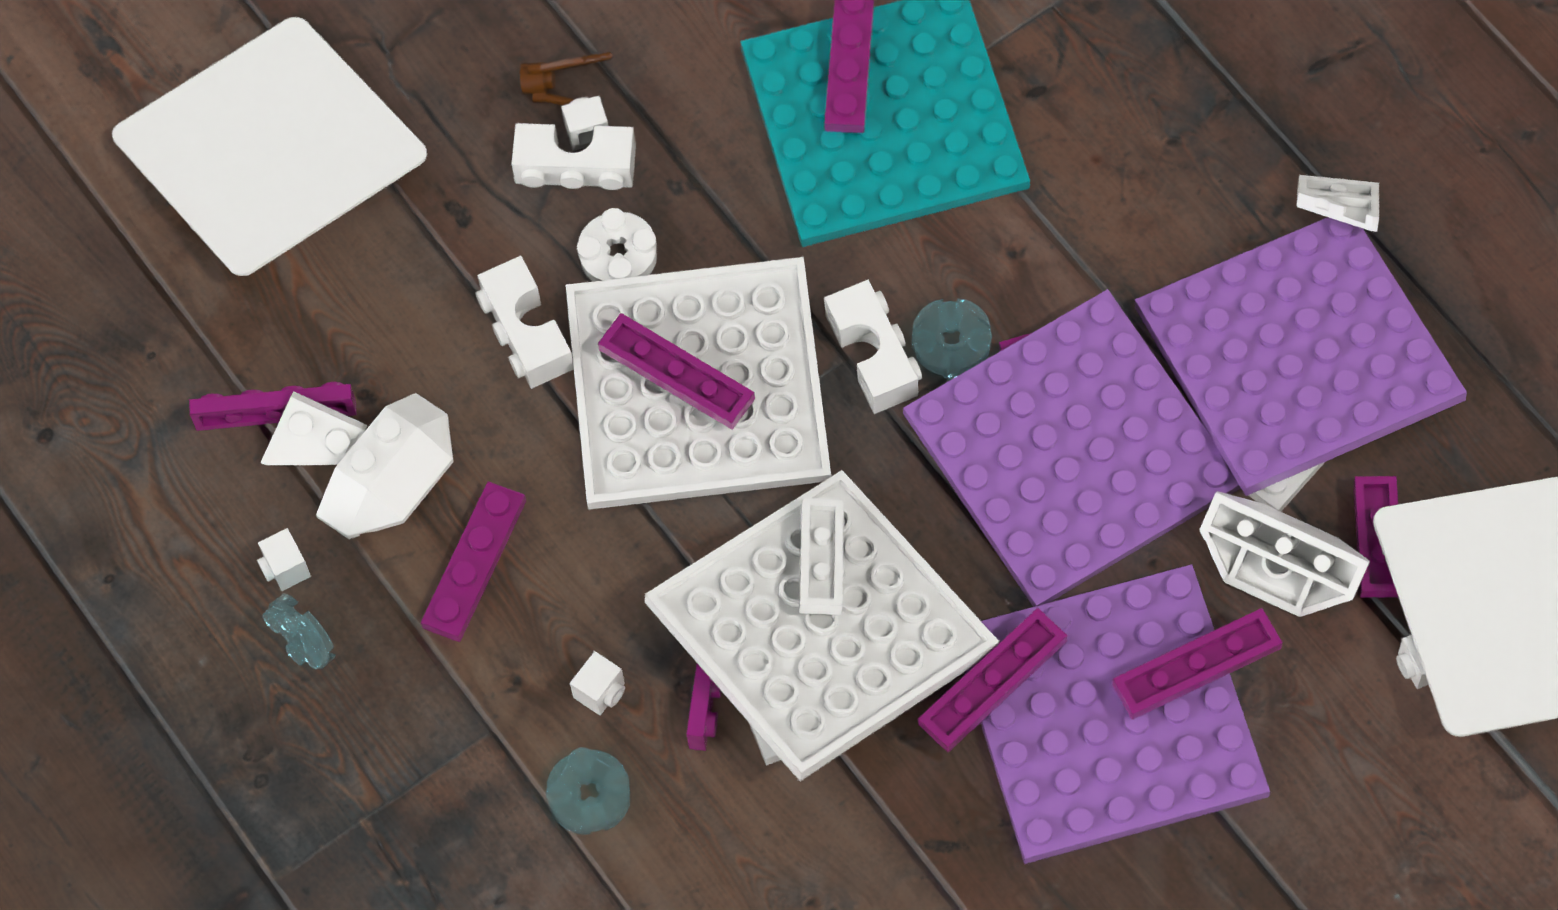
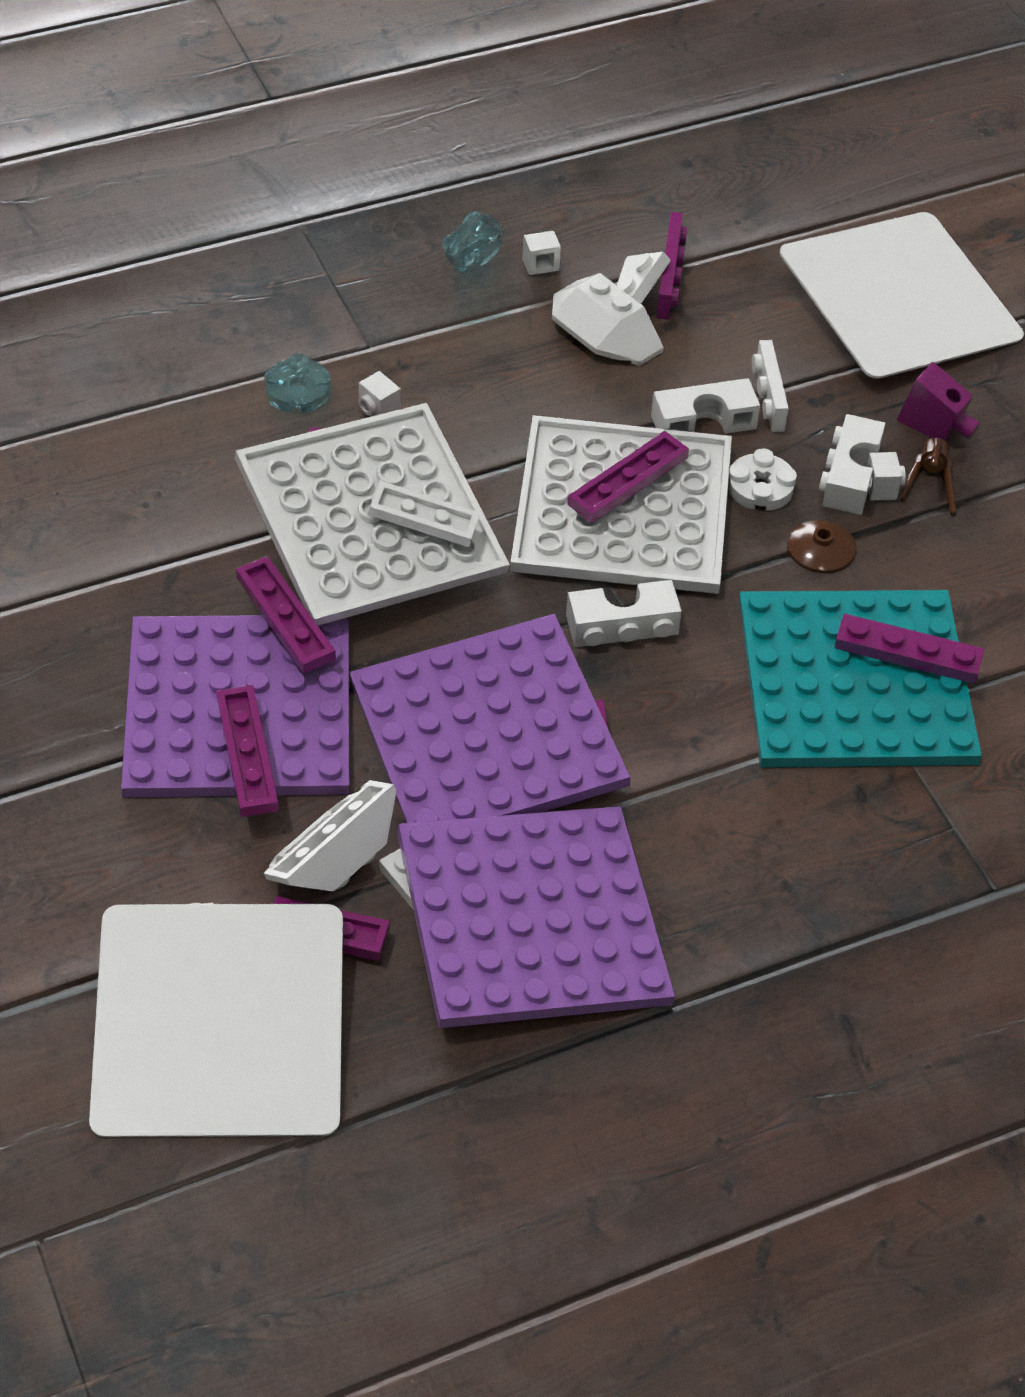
camera: 95 degrees right, 15 degrees down
magenta plate [421,481,526,642] -> none
clear light blue plate [912,298,992,380] -> none
white wing [1297,175,1379,232] -> none
none -> white plate [752,340,789,433]
none -> reddish brown dish [787,520,856,573]
none -> magenta torso [897,362,980,441]

